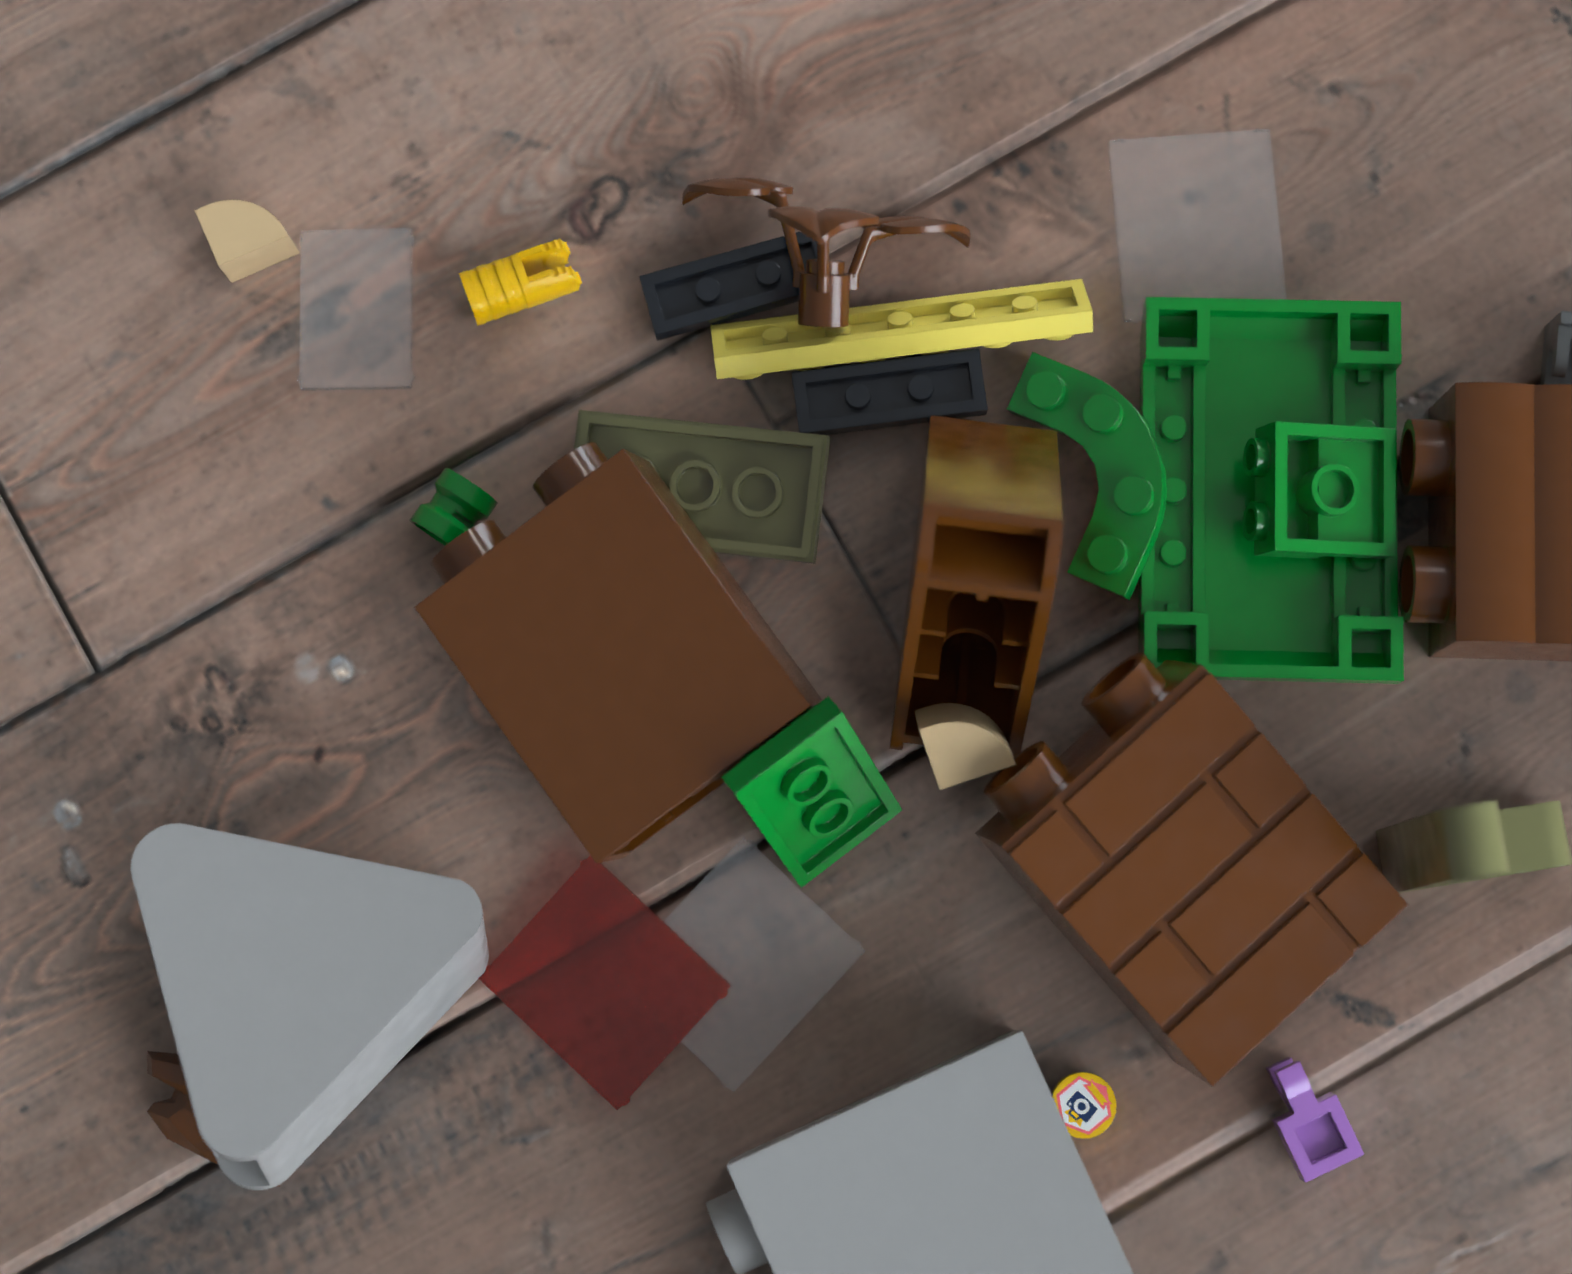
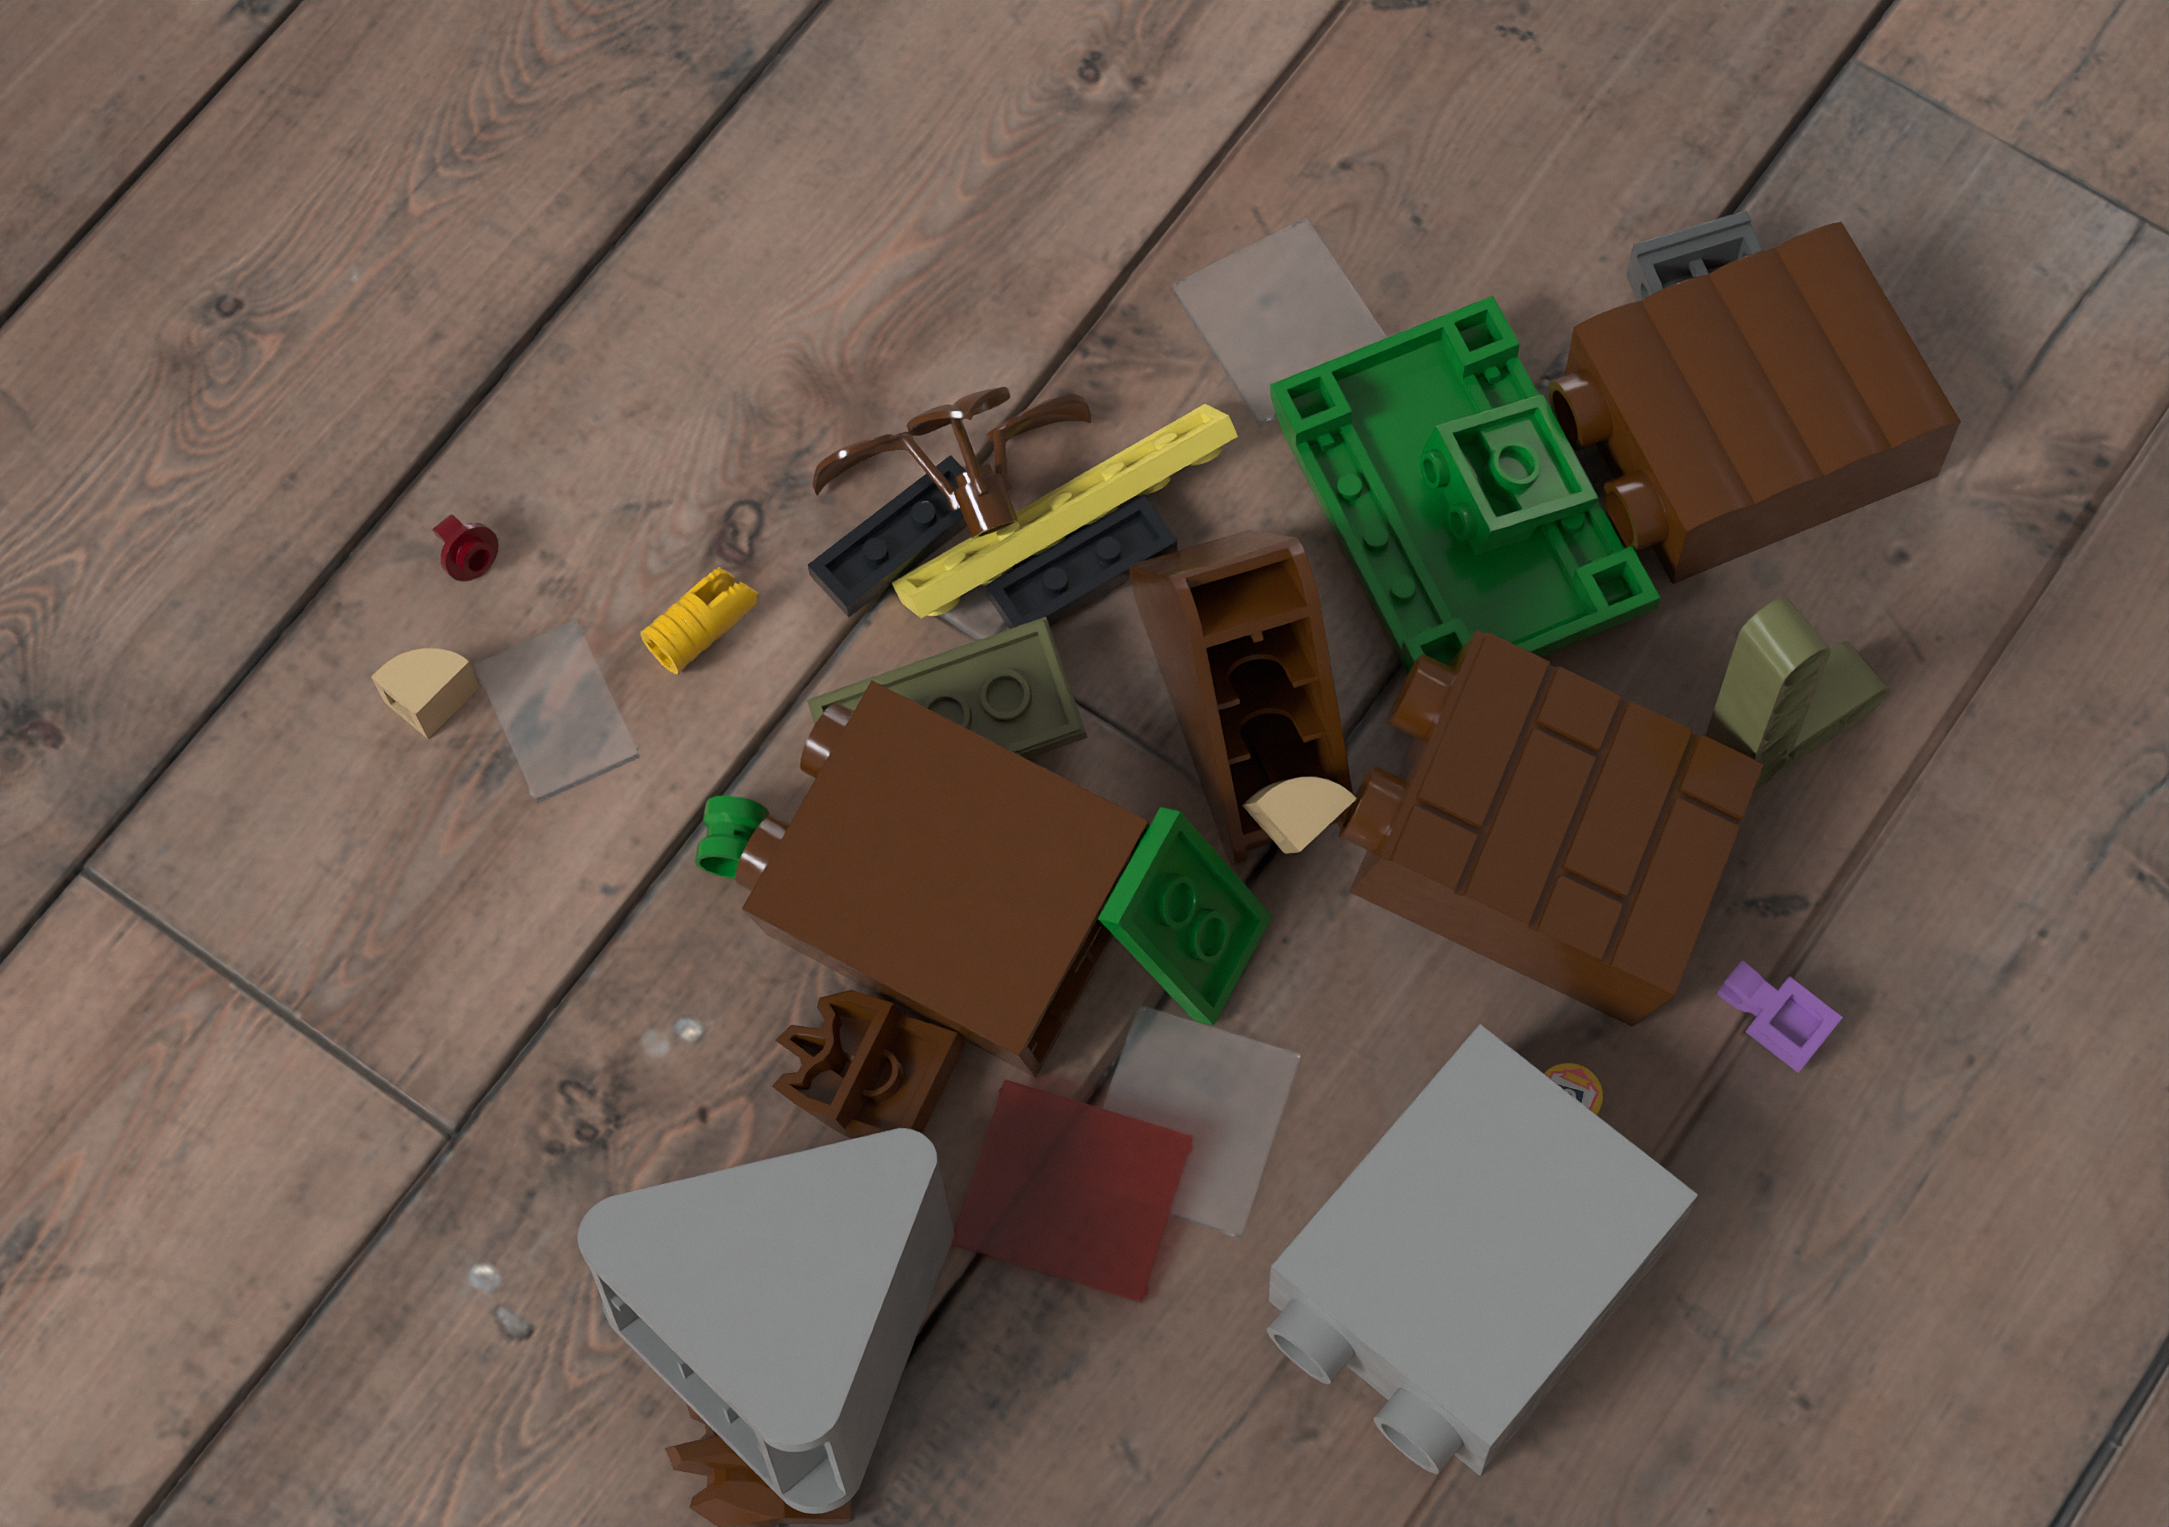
camera: 25 degrees left, 15 degrees down
green plate [1007,352,1167,600] -> none
none -> dark red plate [432,514,499,582]
none -> reddish brown plate [772,990,966,1139]

